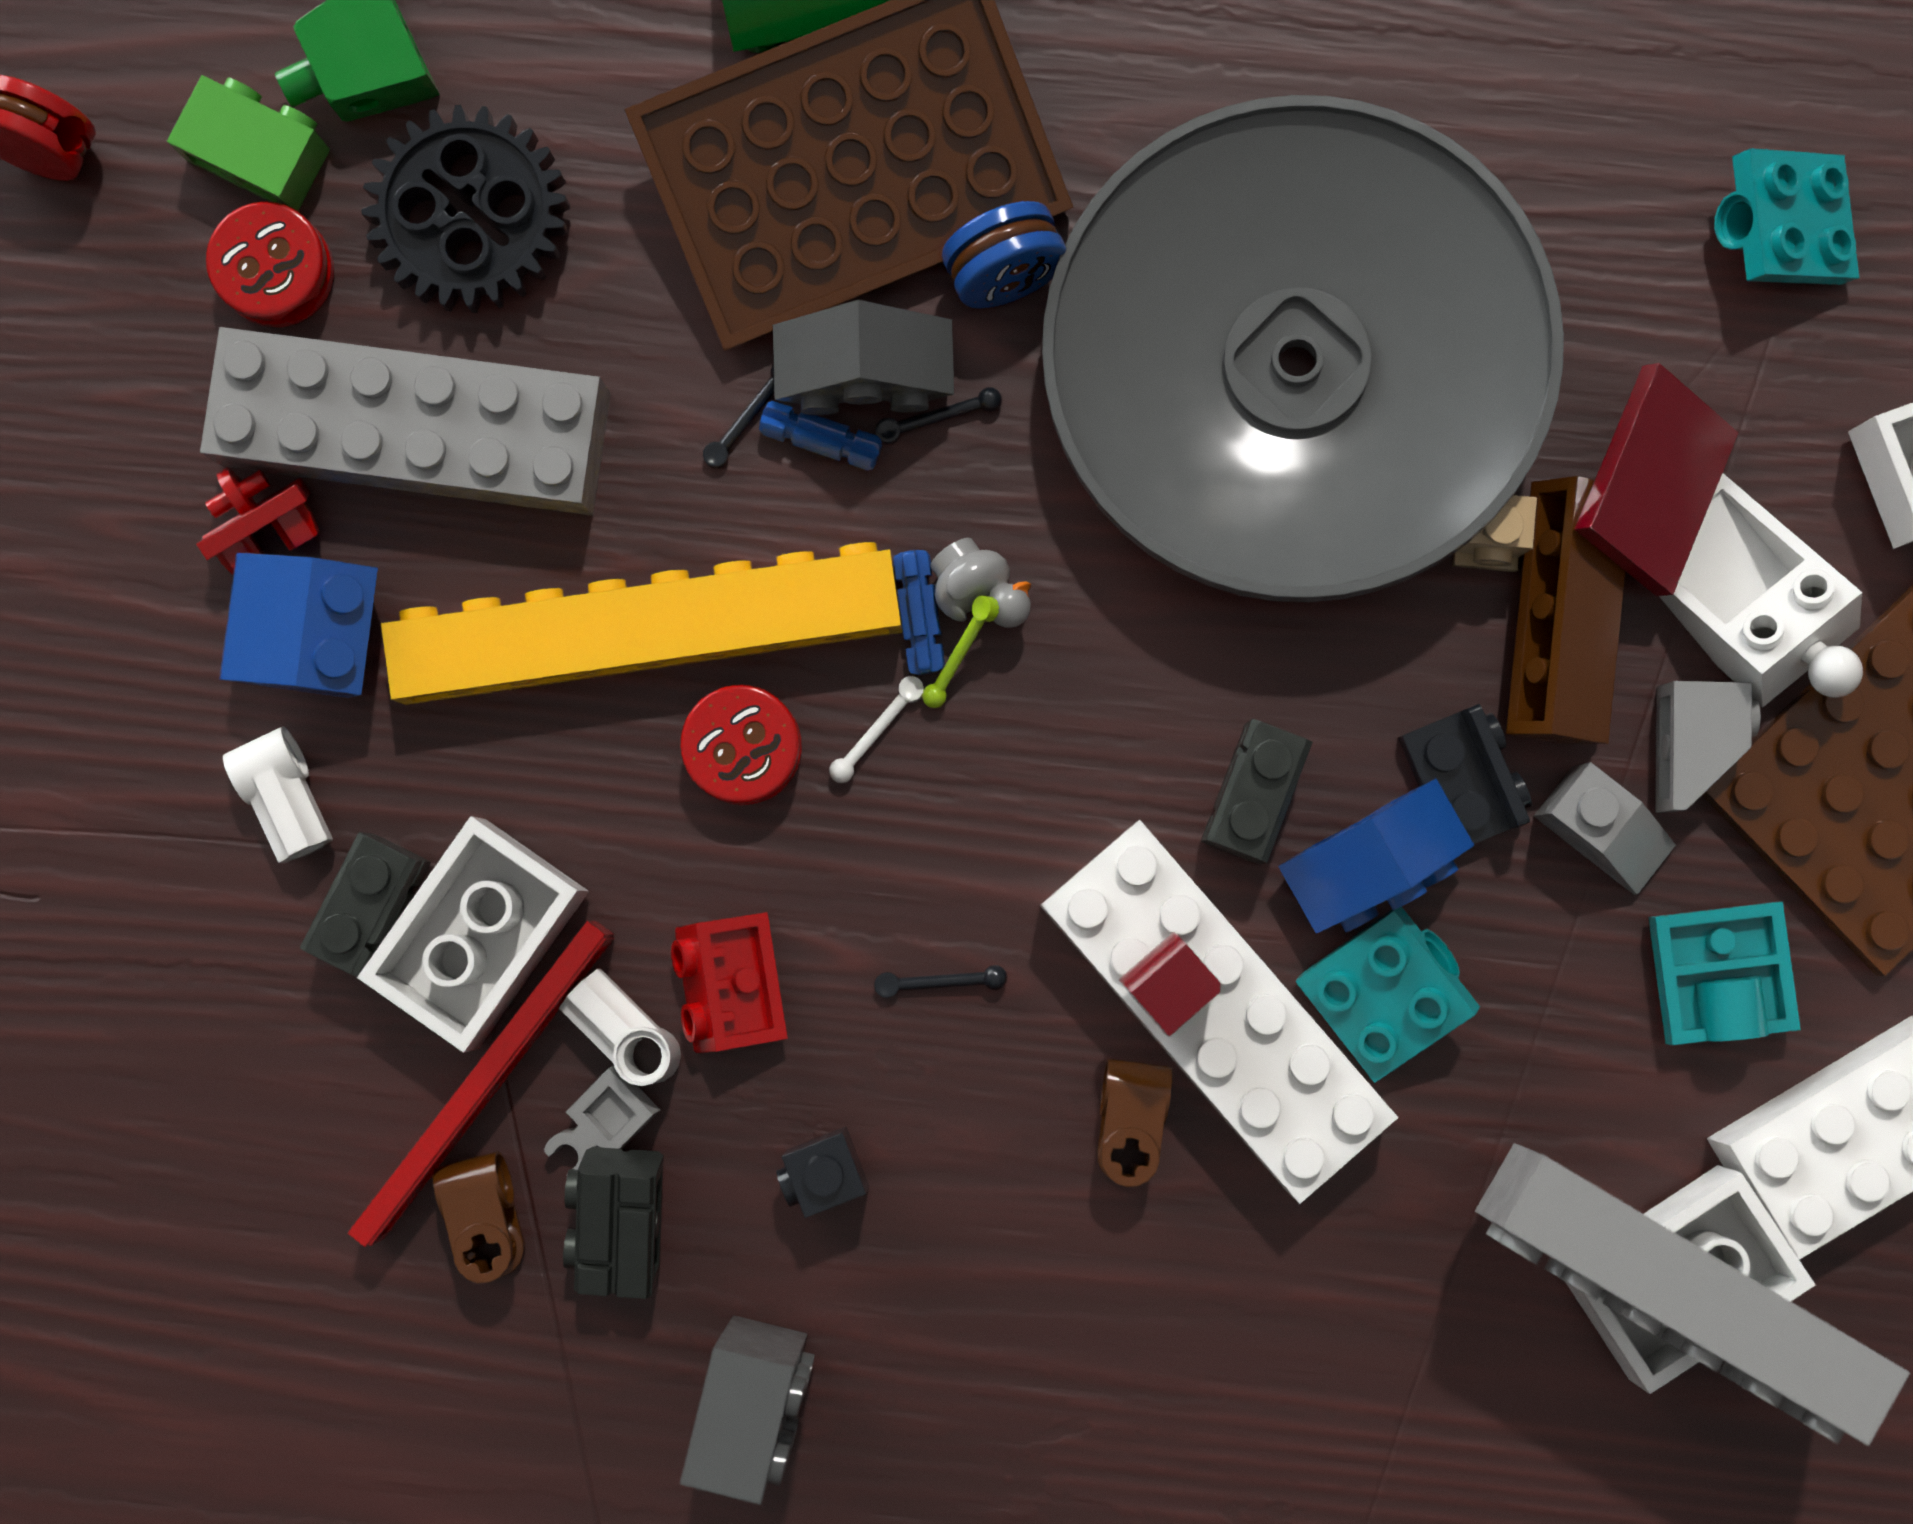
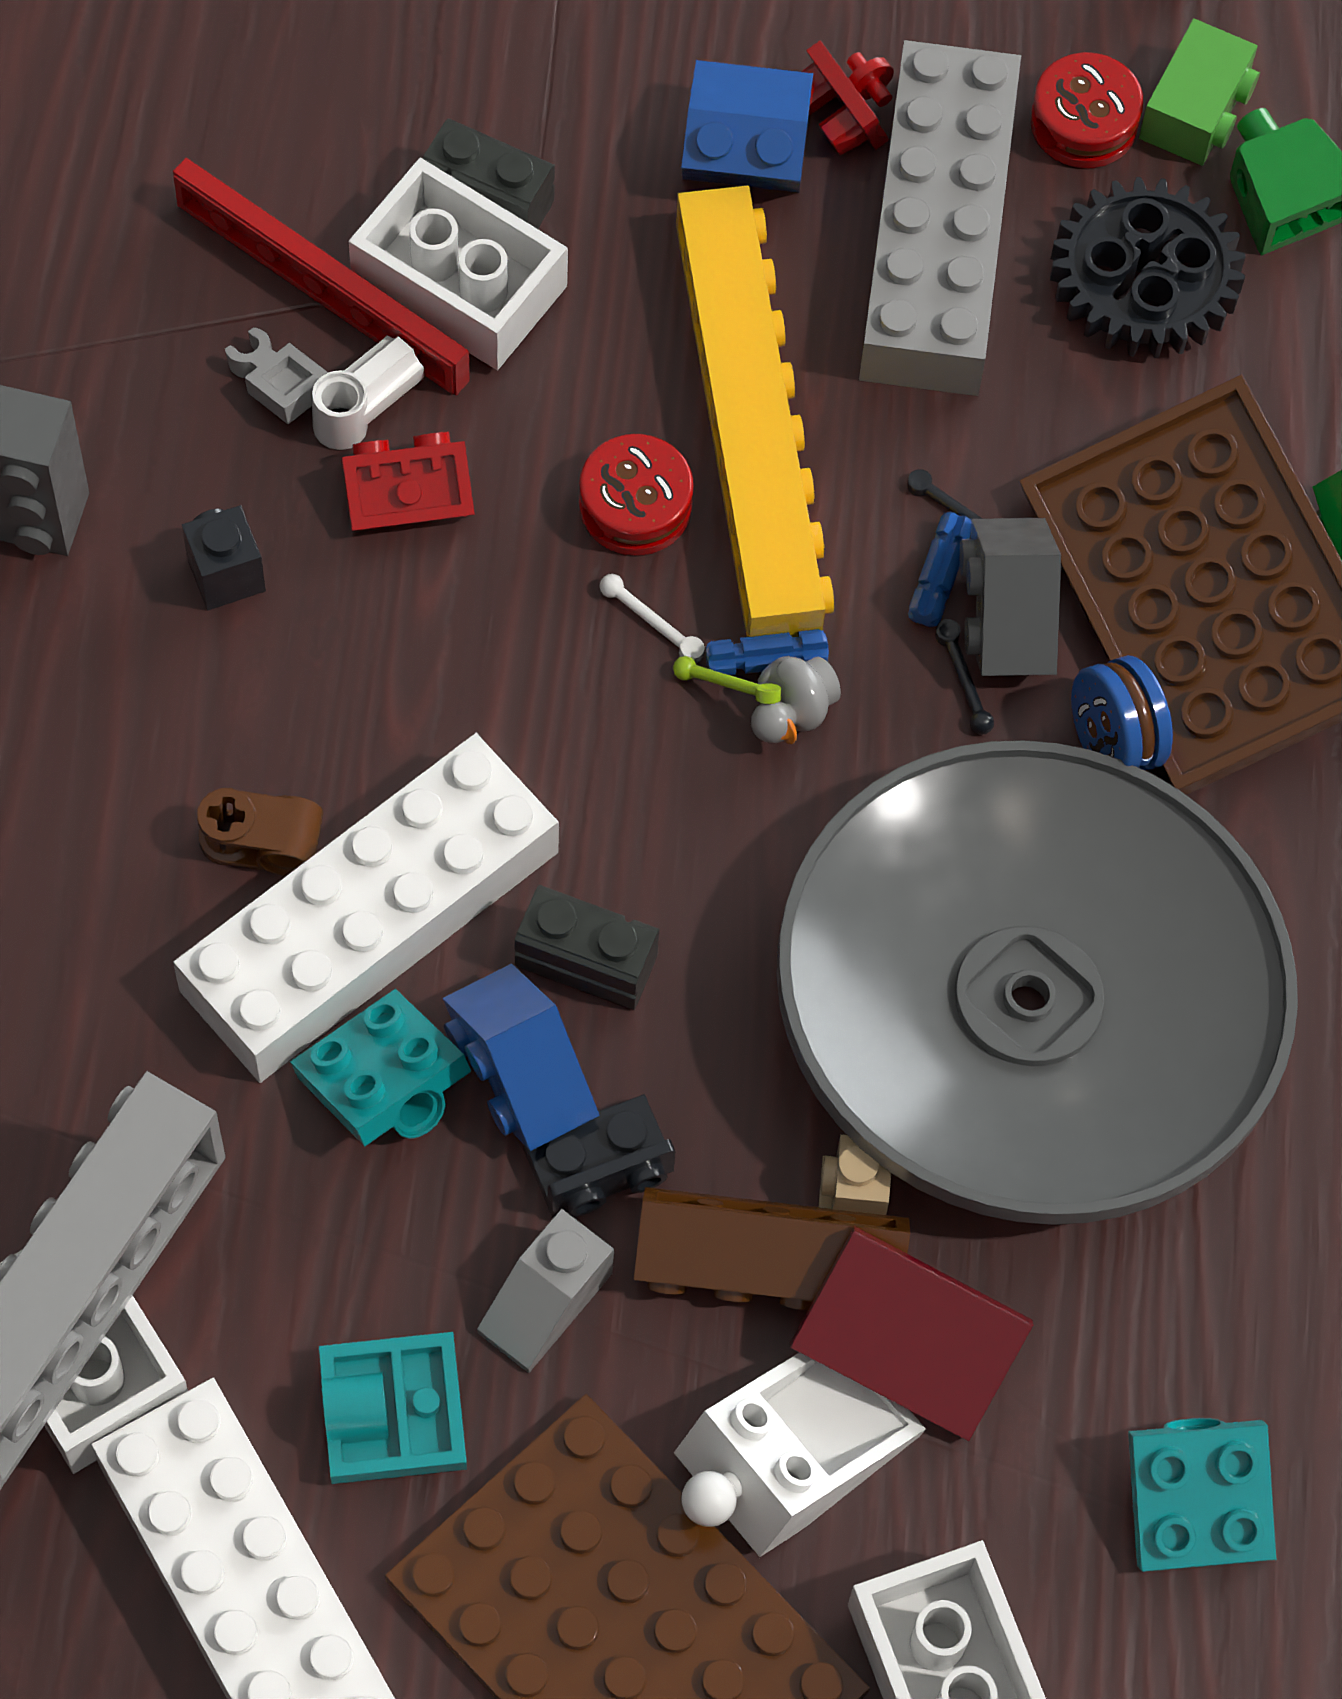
camera: 80 degrees right, 20 degrees down
white piece [223,726,333,863] -> none
reddish brown piece [433,1151,525,1283] -> none
pearl dark grey brick [563,1147,664,1299] -> none
black hinge [874,965,1008,998] -> none
dark red piece [1119,932,1221,1037] -> none
light grey slope [1655,681,1761,813] -> none

